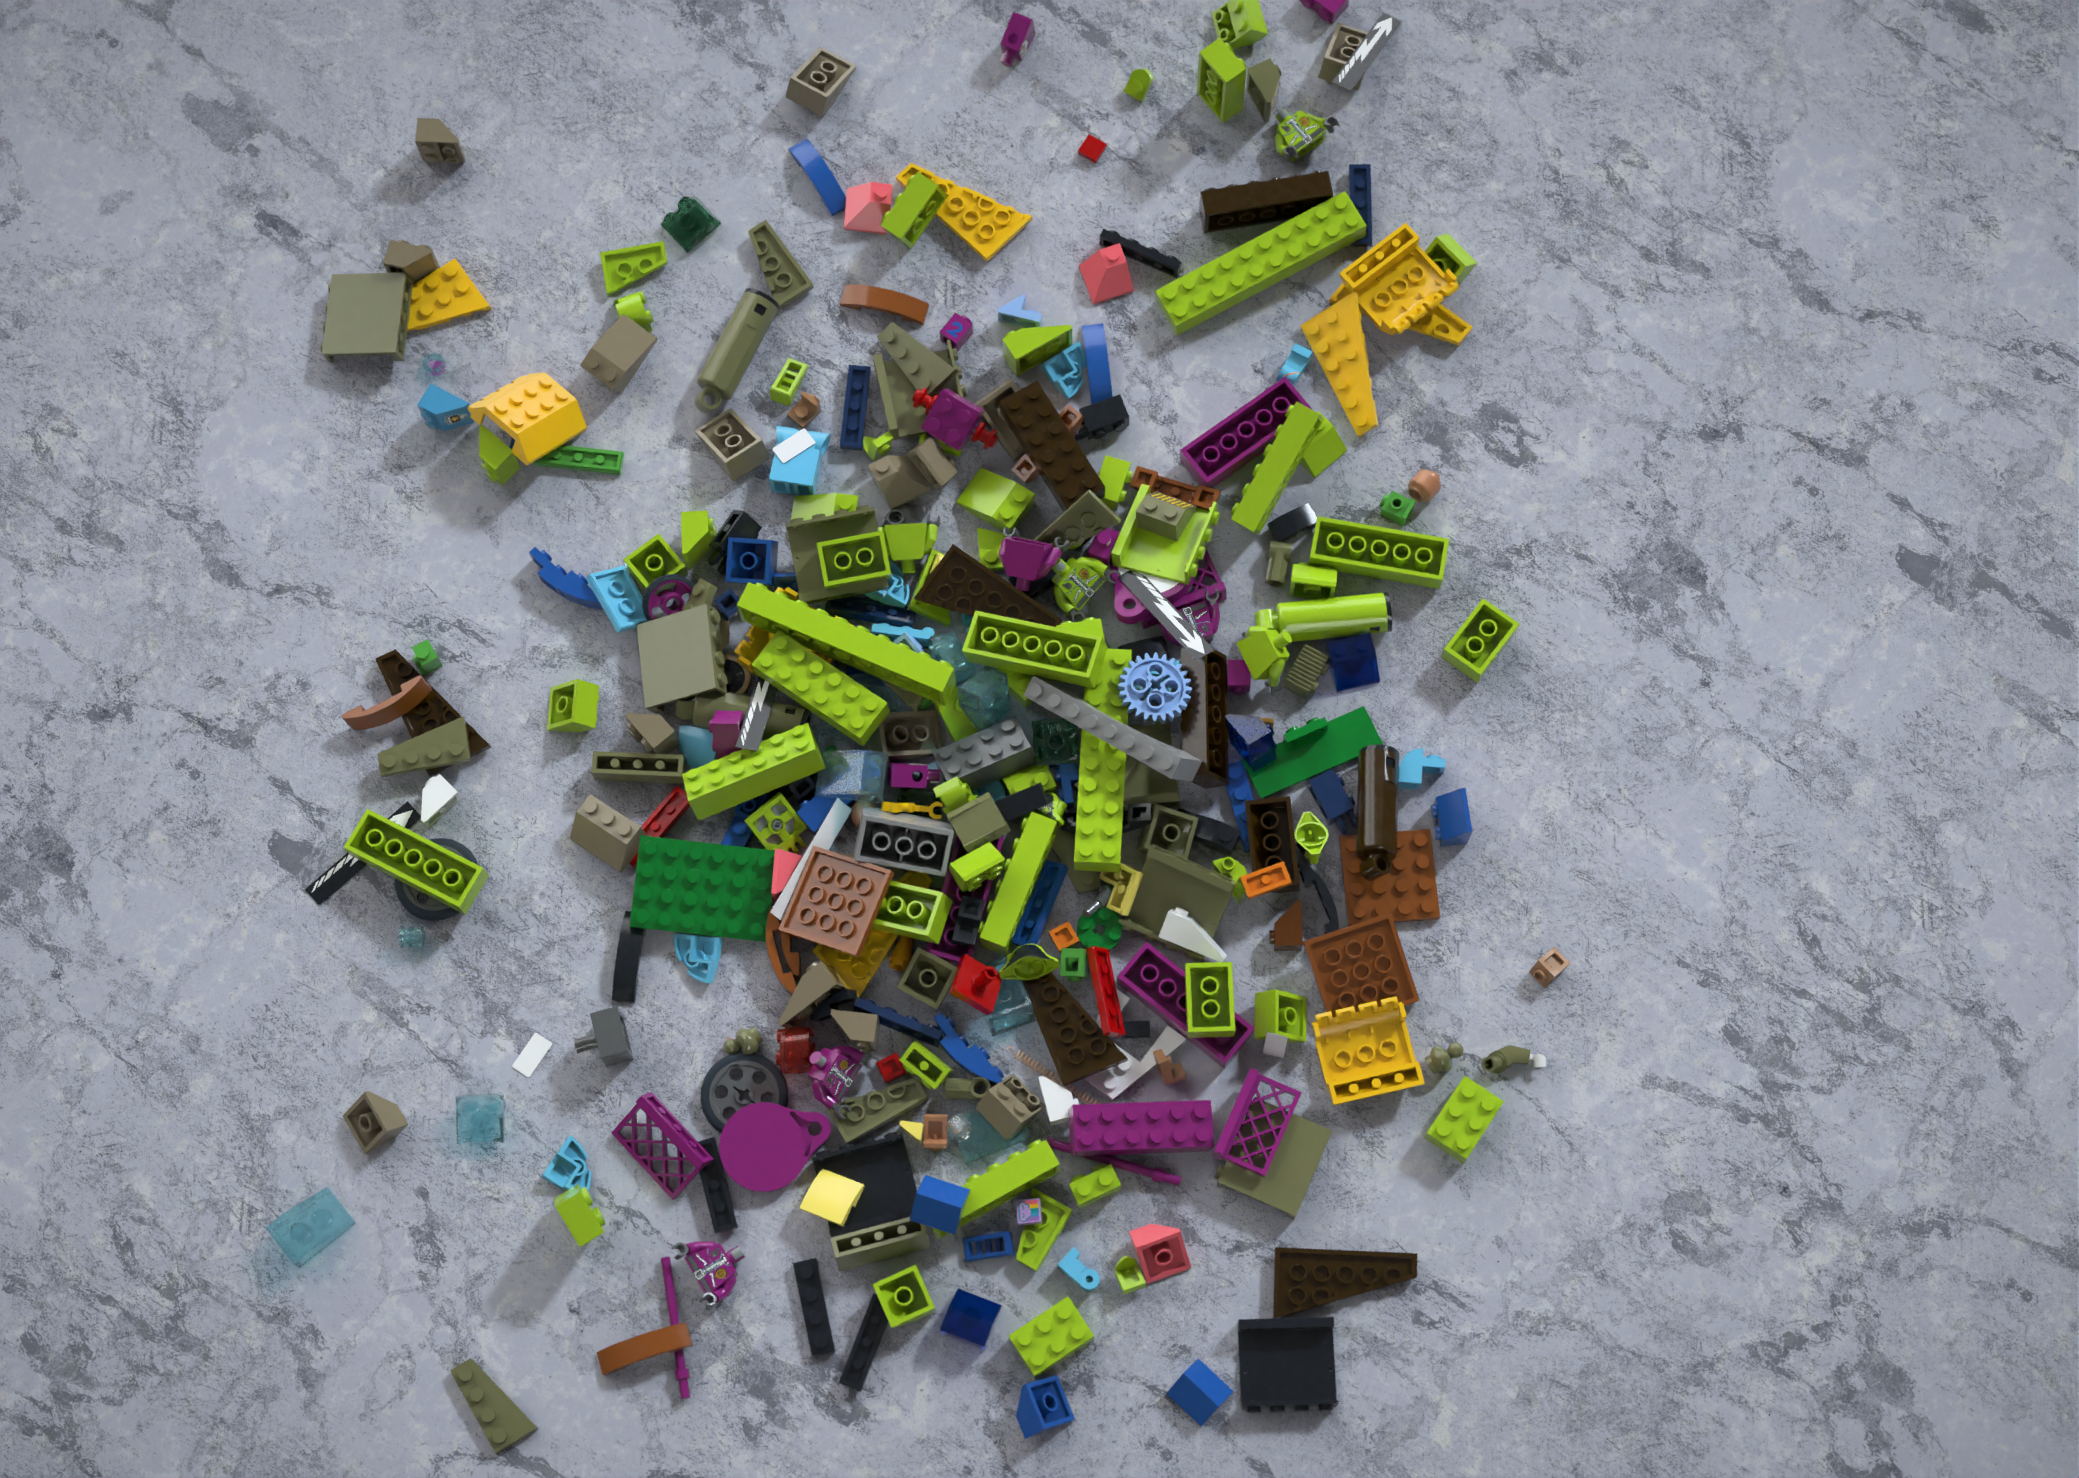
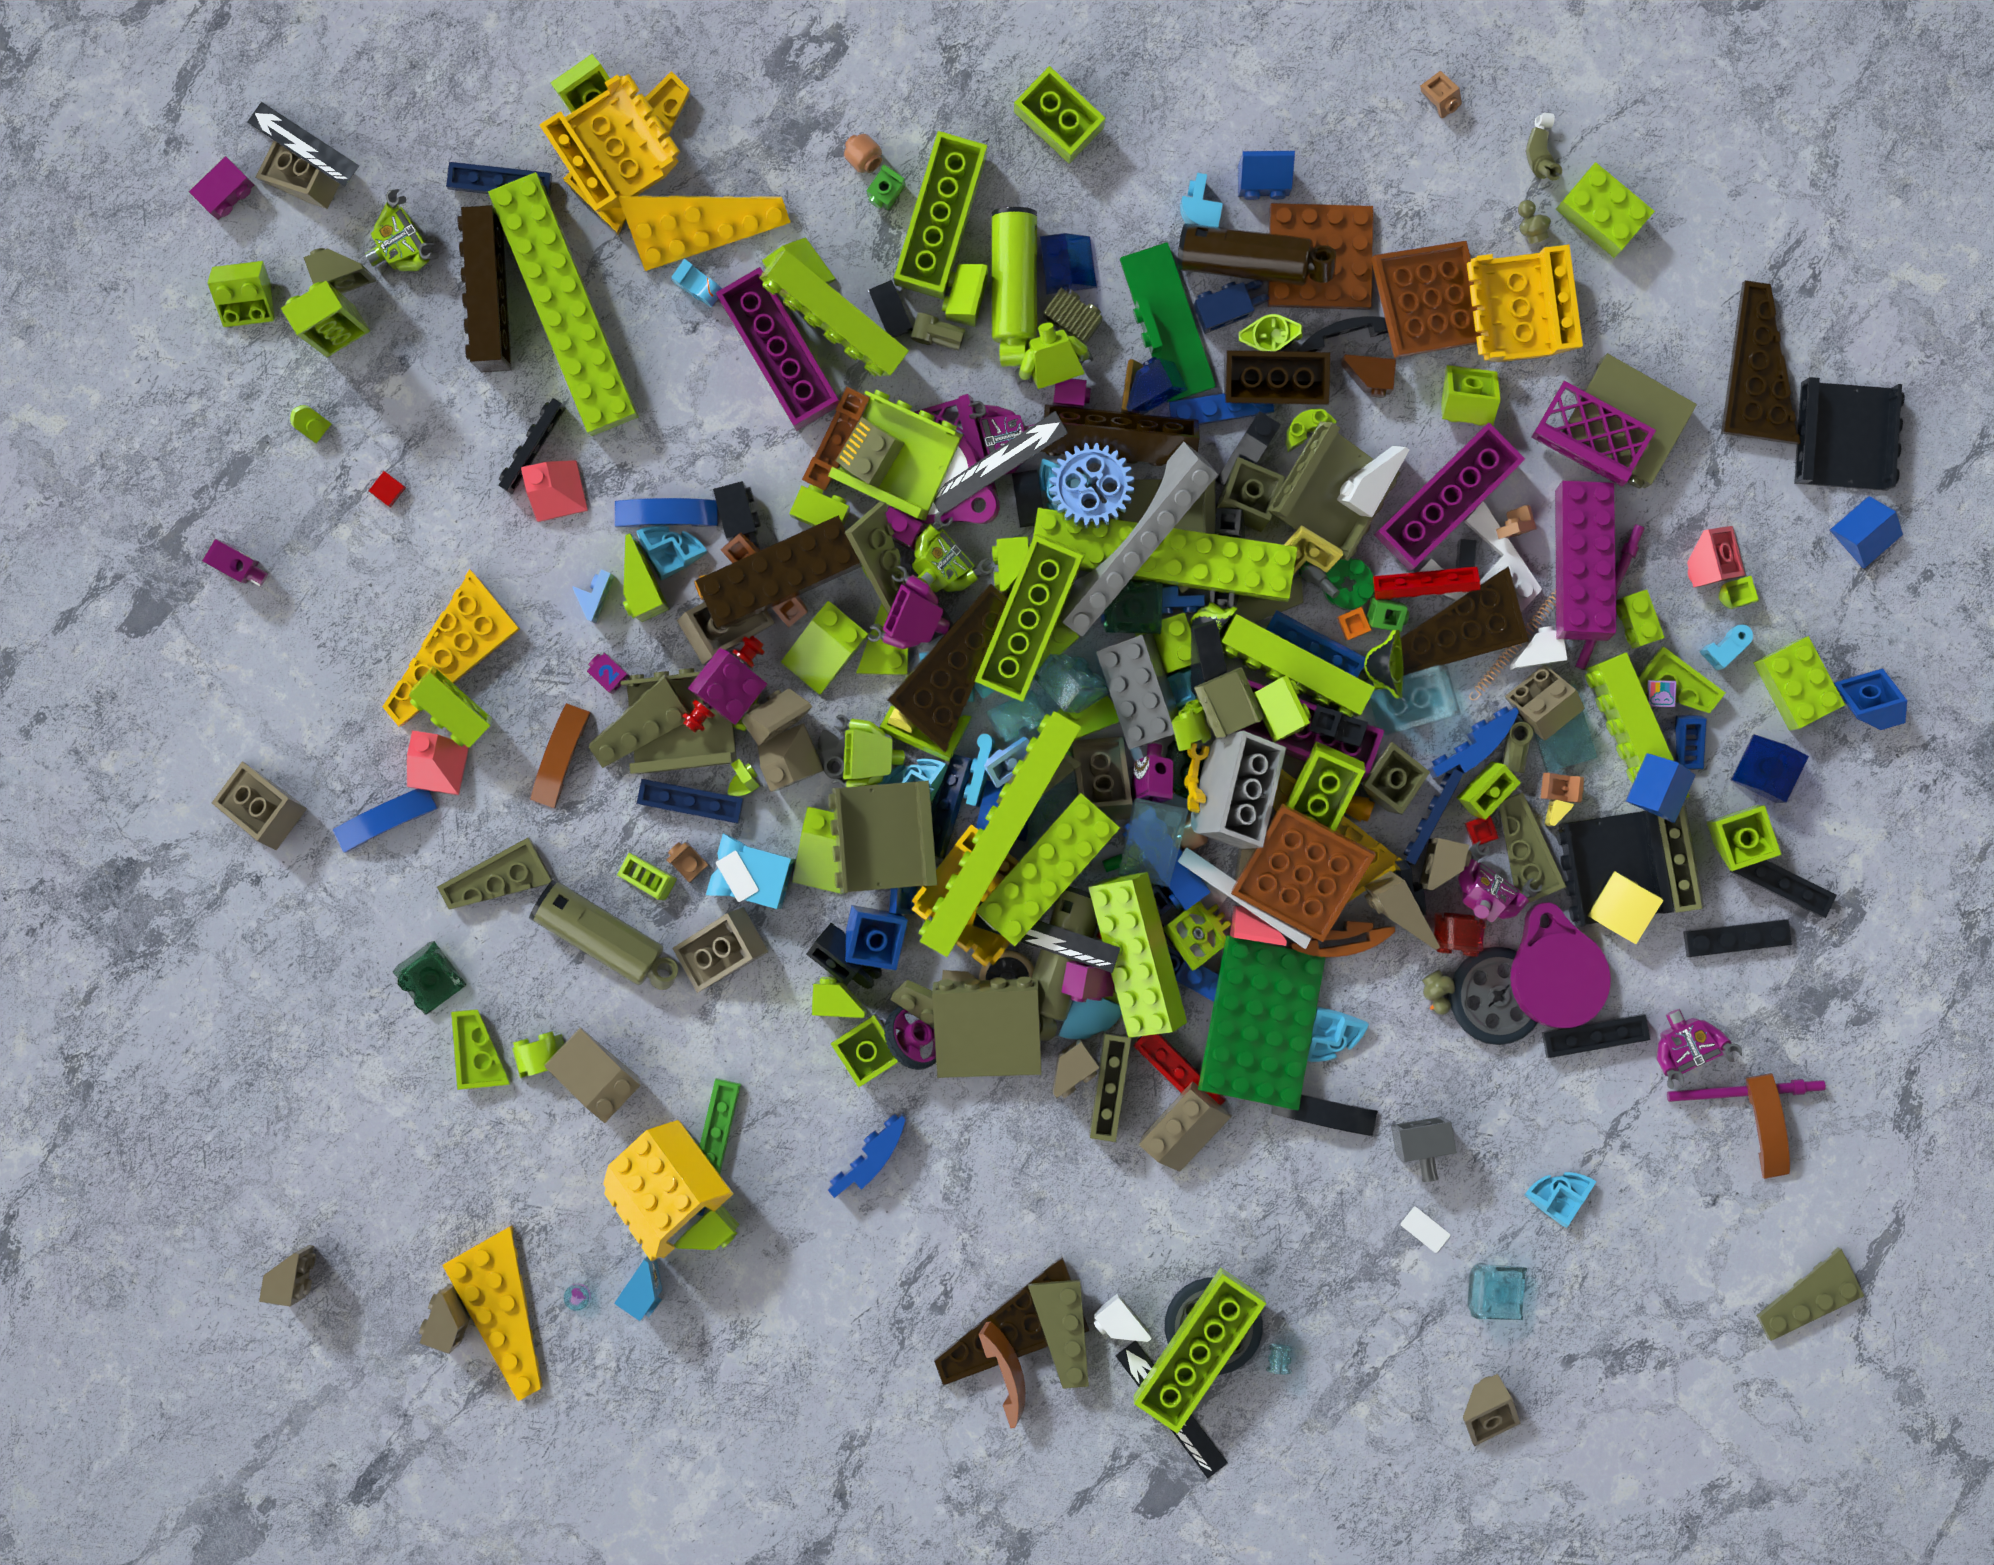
camera: 85 degrees left, 15 degrees up
clear light blue slope [266,1187,356,1268] -> none
olive panel [321,272,413,363] -> none
bright green brick [412,639,443,676] -> none
lime slope [547,679,599,732] -> none
lime brick [554,1184,606,1247] -> none
medium azure tile [586,565,653,633] -> none
magenta fence [611,1092,713,1200] -> none
dark blue leg [714,588,739,621] -> none
lime brick [817,530,892,589] -> none
clear piece [946,1114,973,1141] -> none
red tile [950,954,1002,1016] -> none
lime brick [1185,962,1235,1038] -> none
orange plate [1240,861,1292,900] -> none
white sticker [1263,1032,1288,1058] -> none

